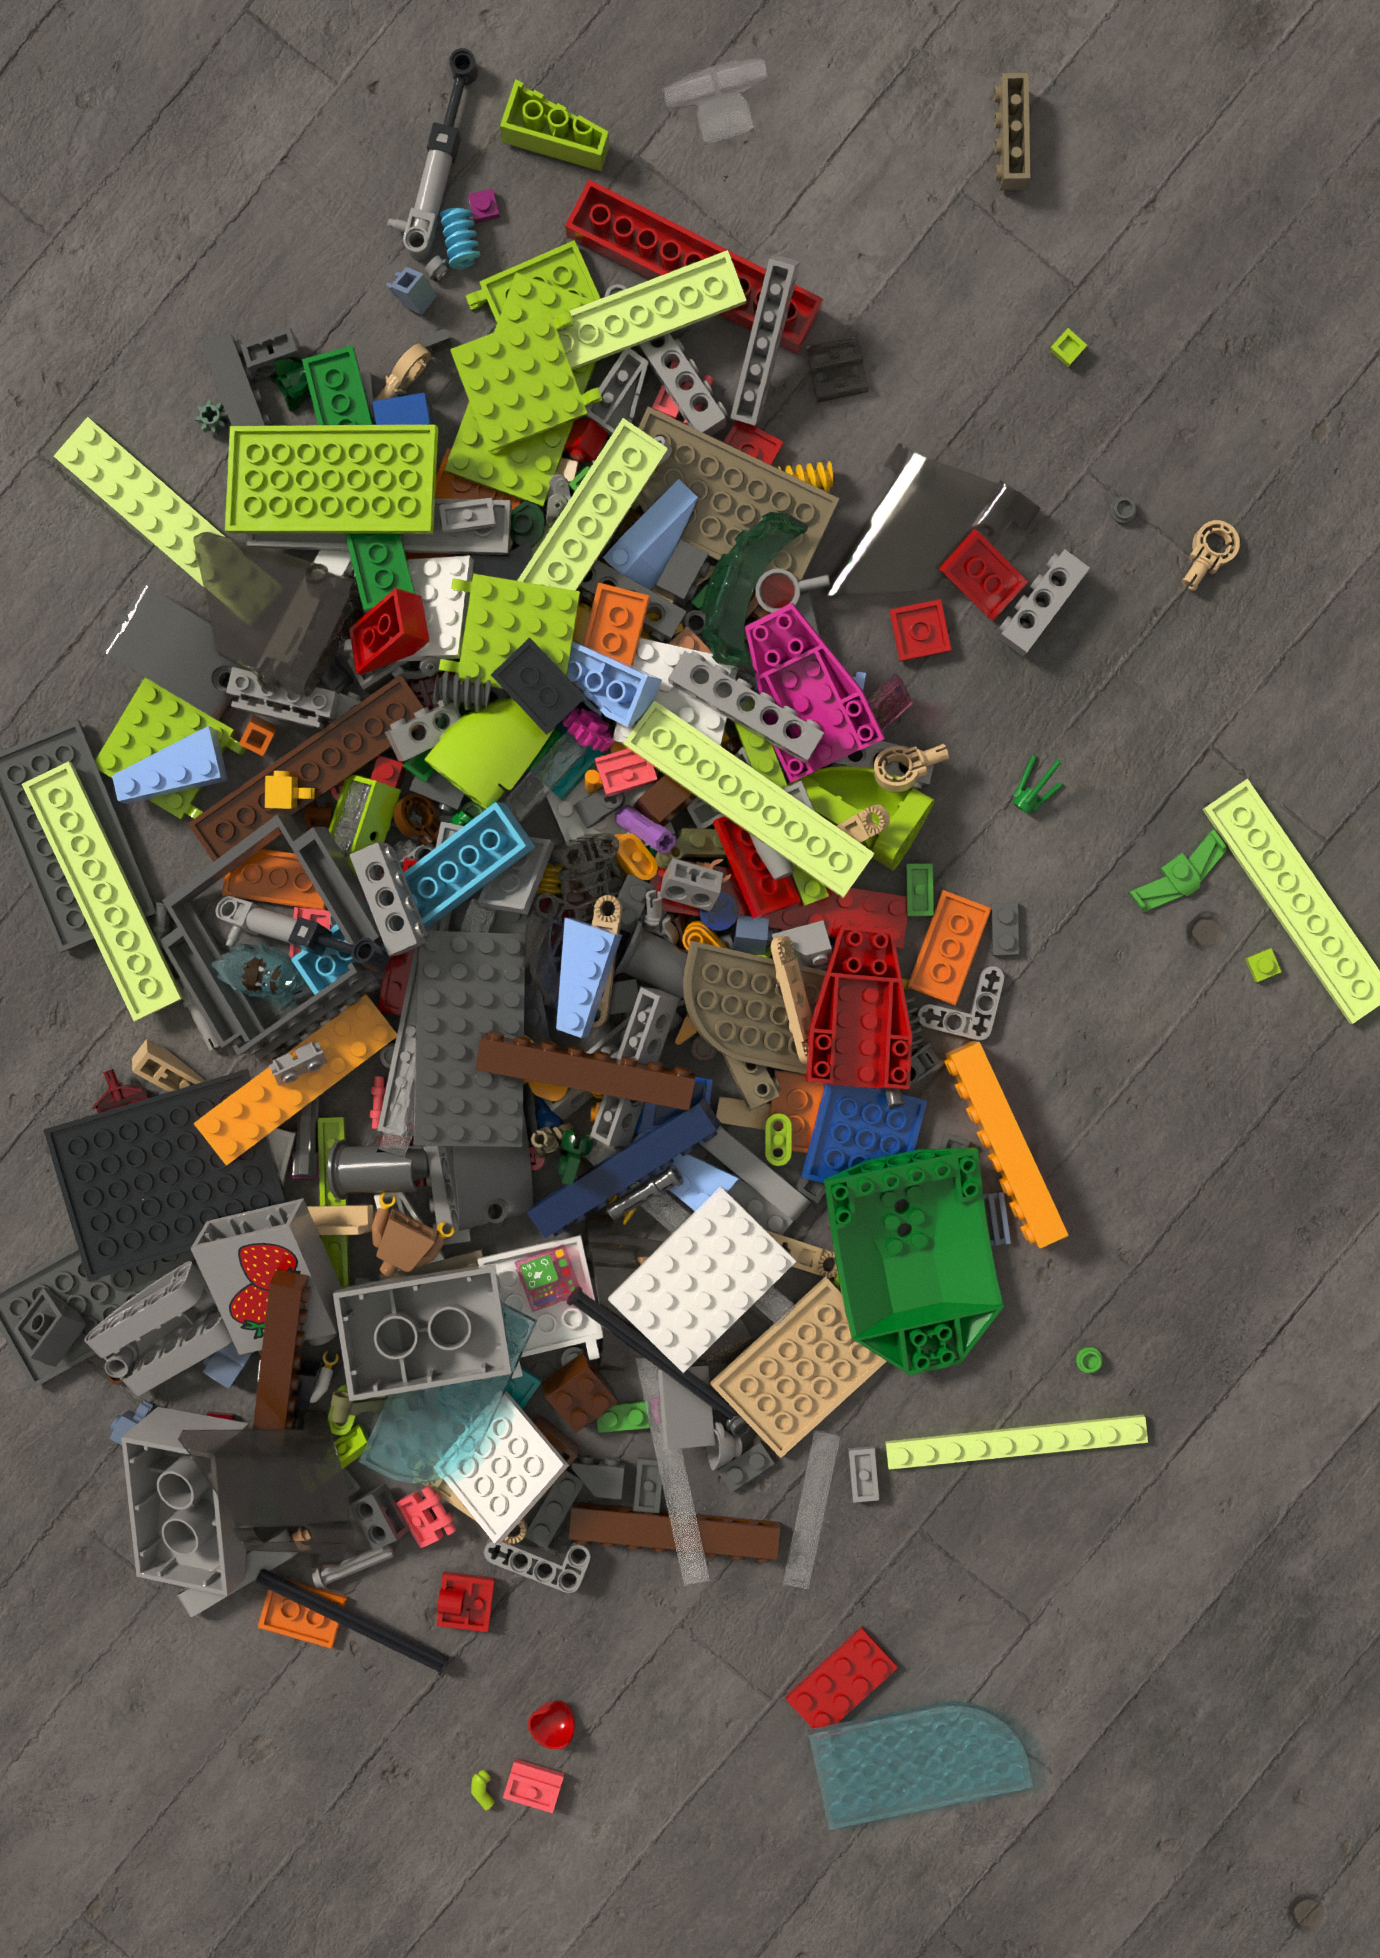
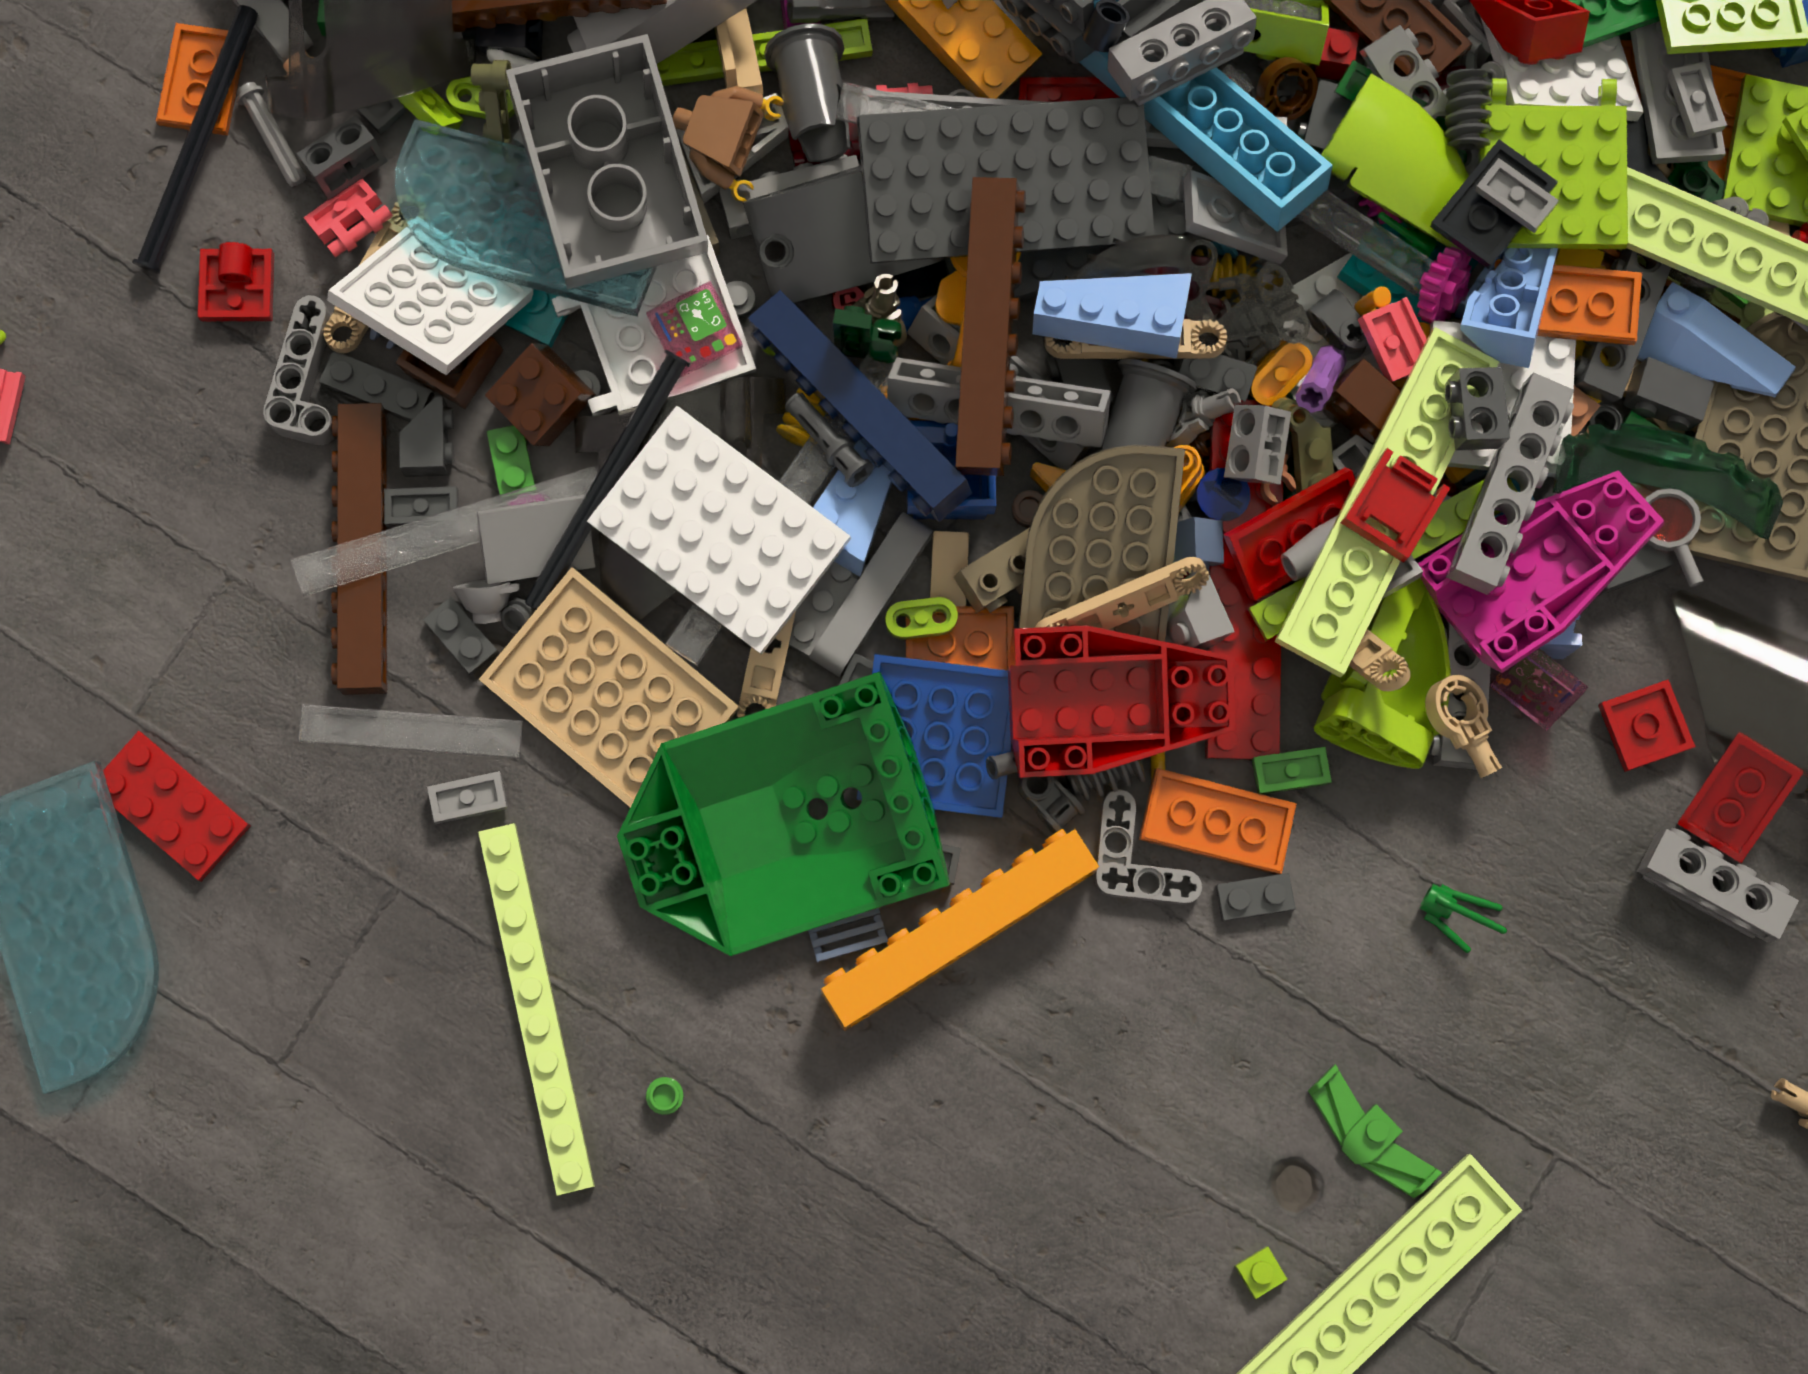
camera: 75 degrees right, 10 degrees down
red helmet [528,1700,575,1750] -> none
none -> light grey plate [726,281,755,316]
none -> red container [1340,448,1450,563]
none -> dark grey brick [1445,367,1510,450]
none -> light grey plate [1475,158,1559,233]

